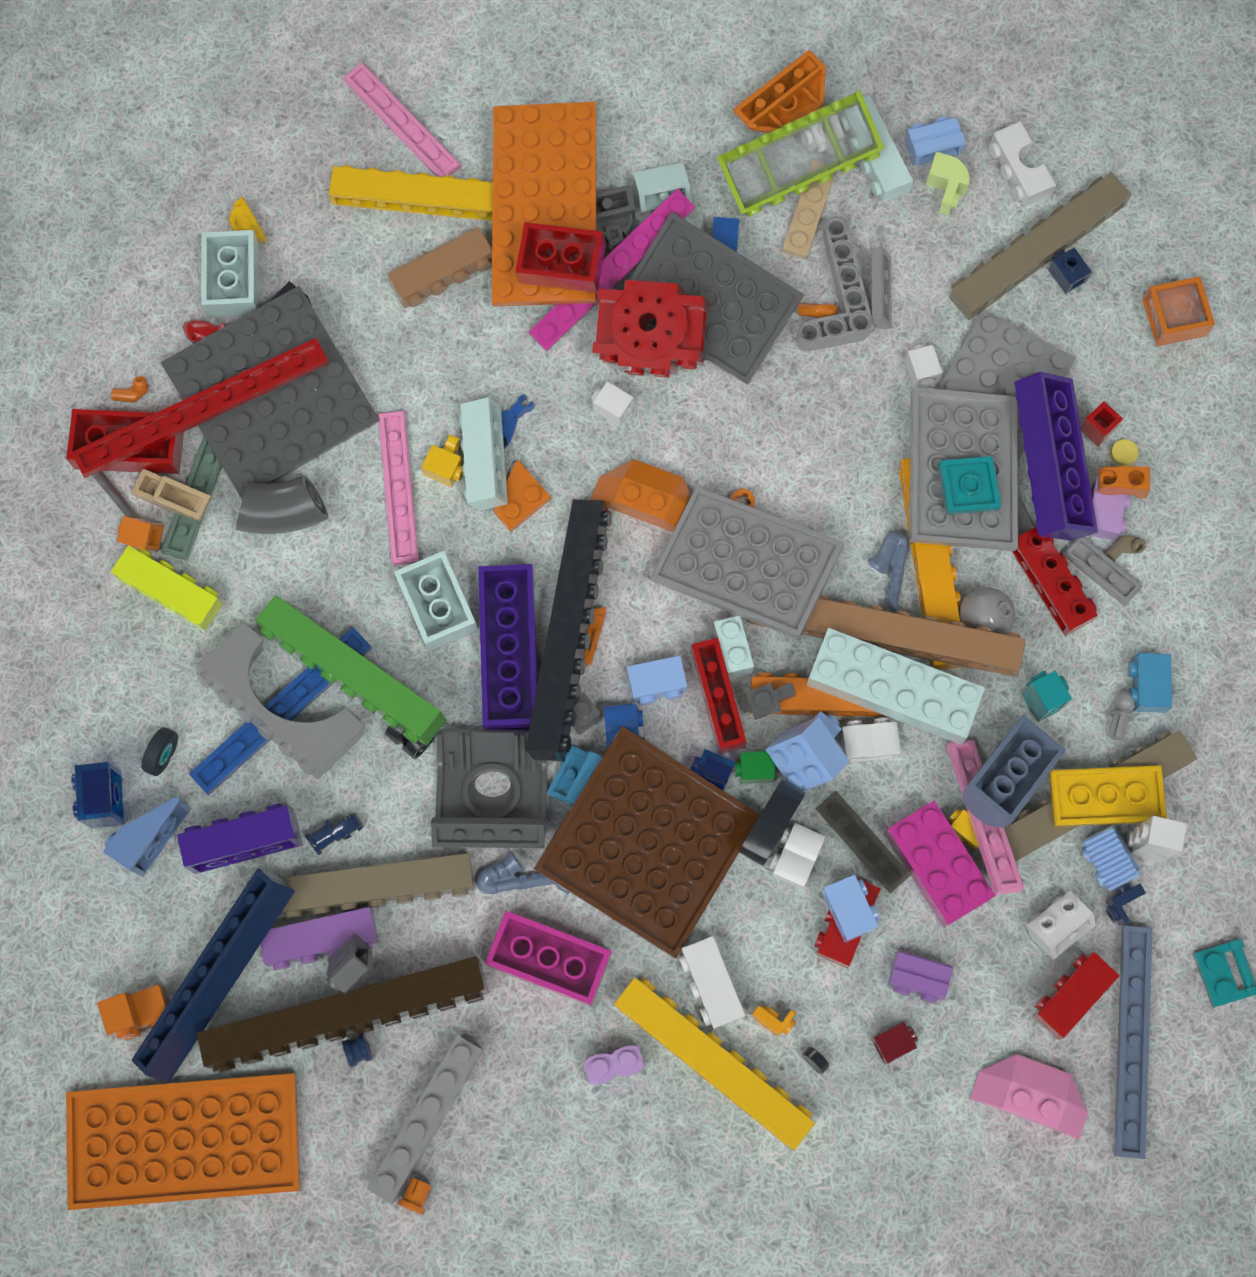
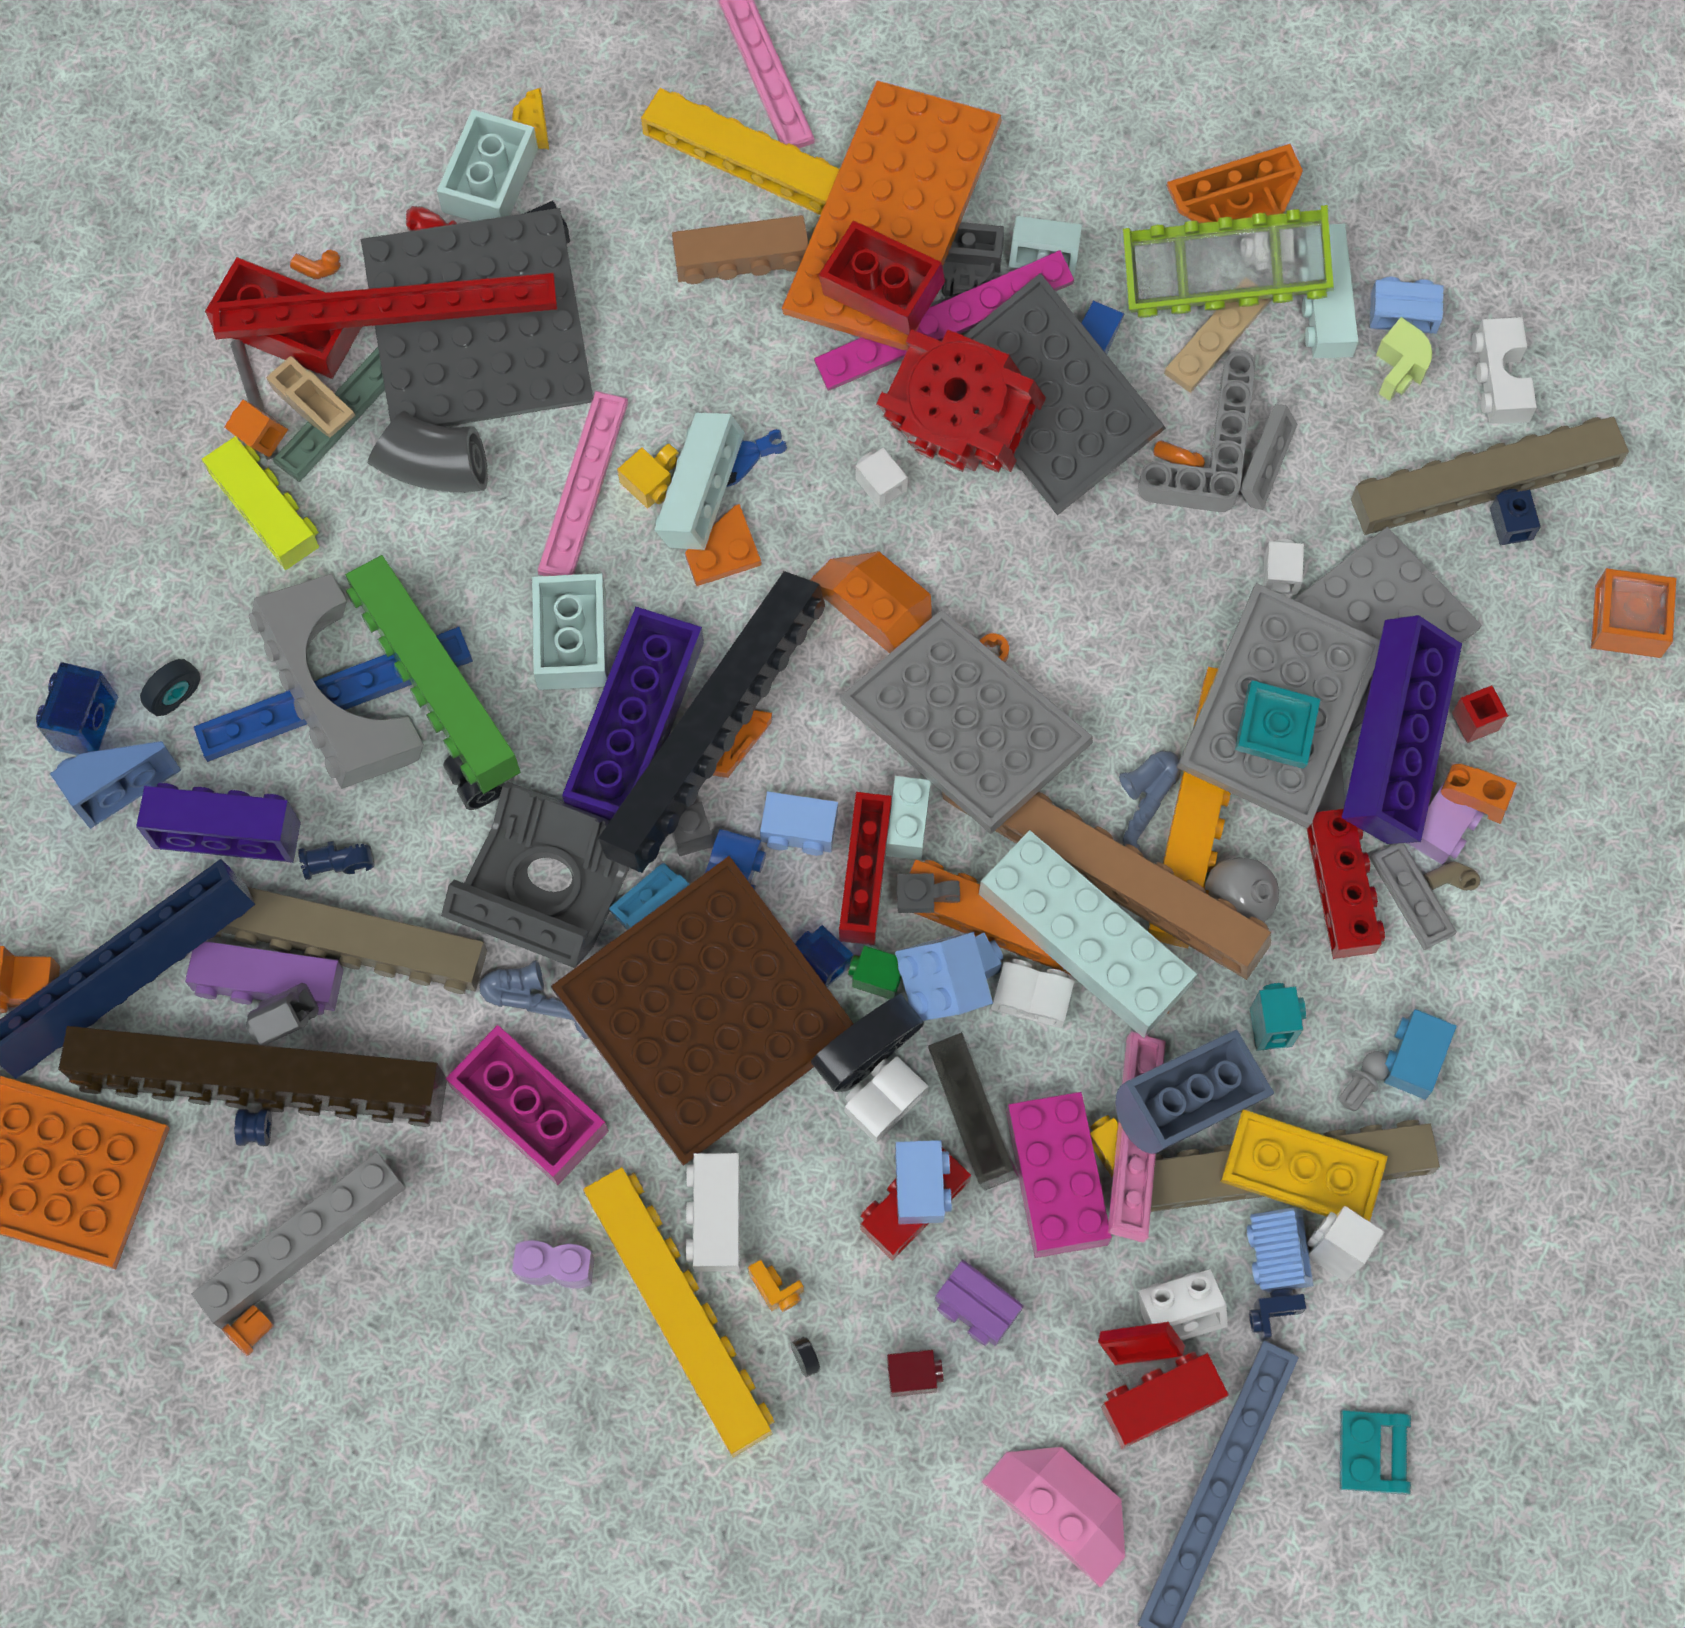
camera: 20 degrees right, 5 degrees down
light yellow tile [1110,439,1139,466] -> none
none -> red tile [1098,1322,1185,1365]

